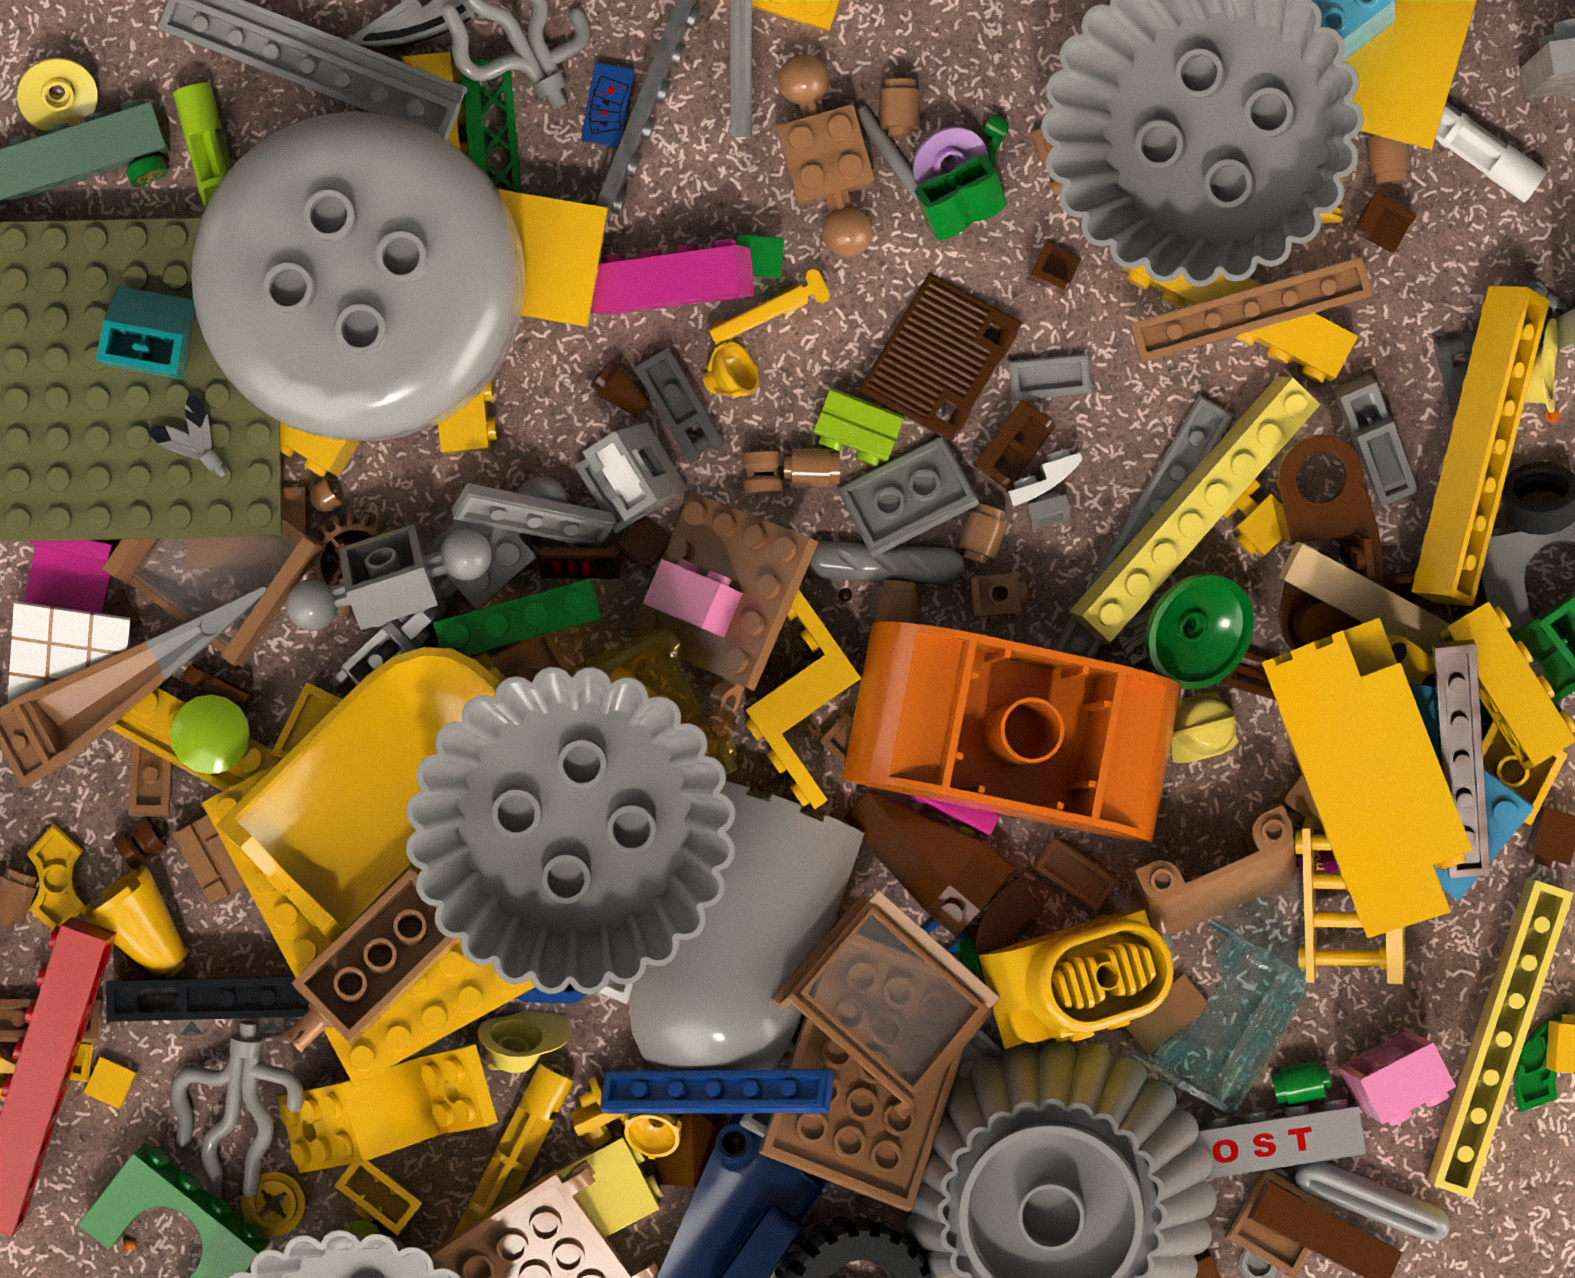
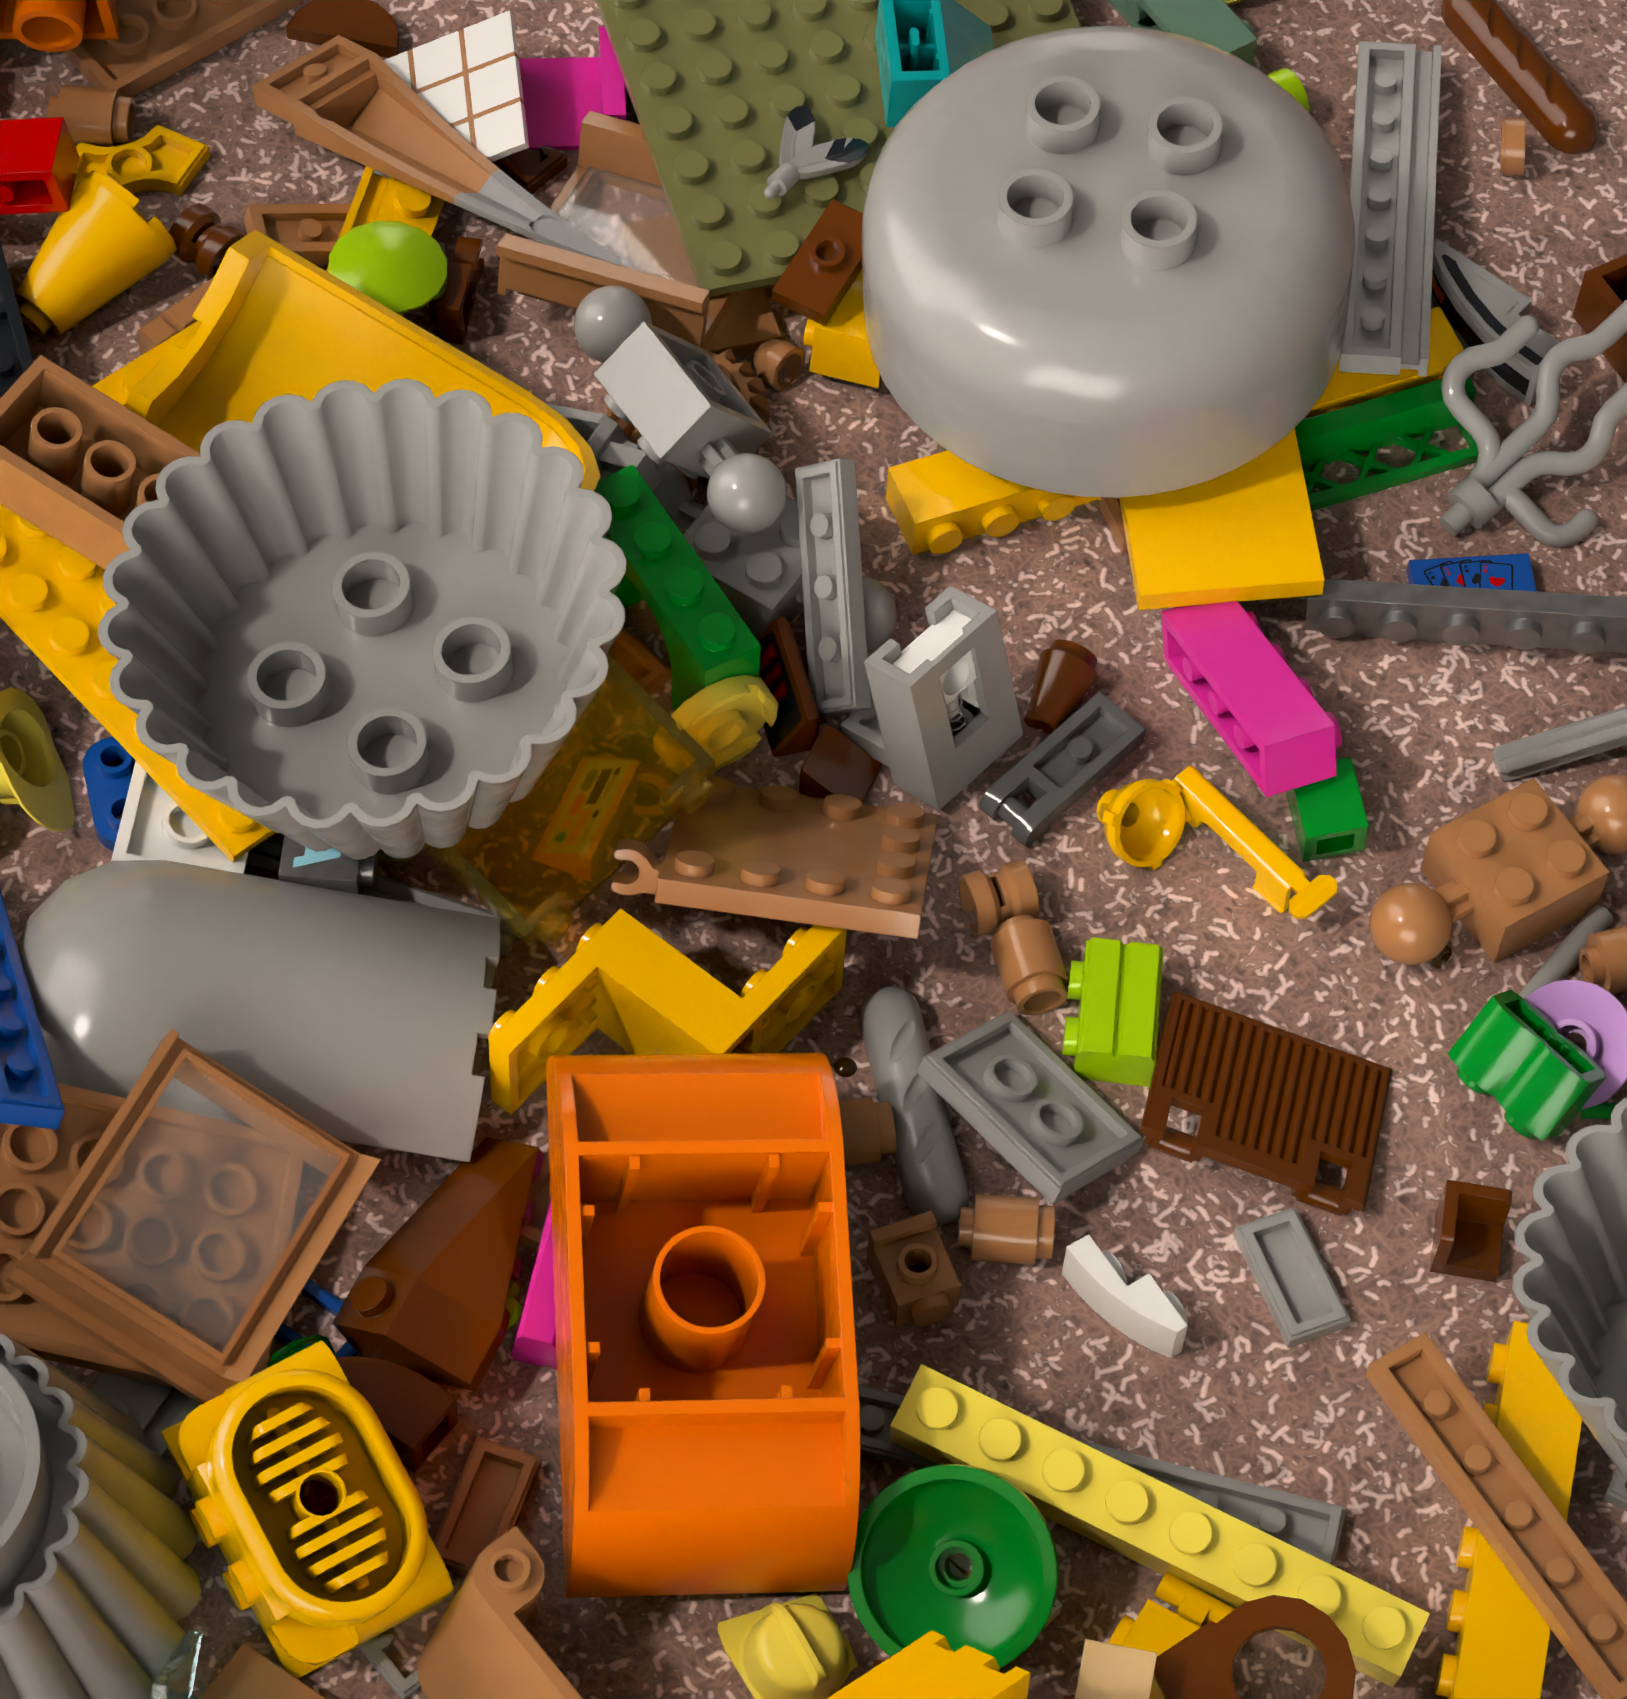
camera: 75 degrees right, 30 degrees down
bright pink brick [643,558,743,638] -> none
reddish brown hinge [974,399,1055,491] -> none
light grey plate [1027,493,1070,531] -> none
none -> light yellow tile [658,675,778,775]
none -> reddish brown plate [772,199,863,326]

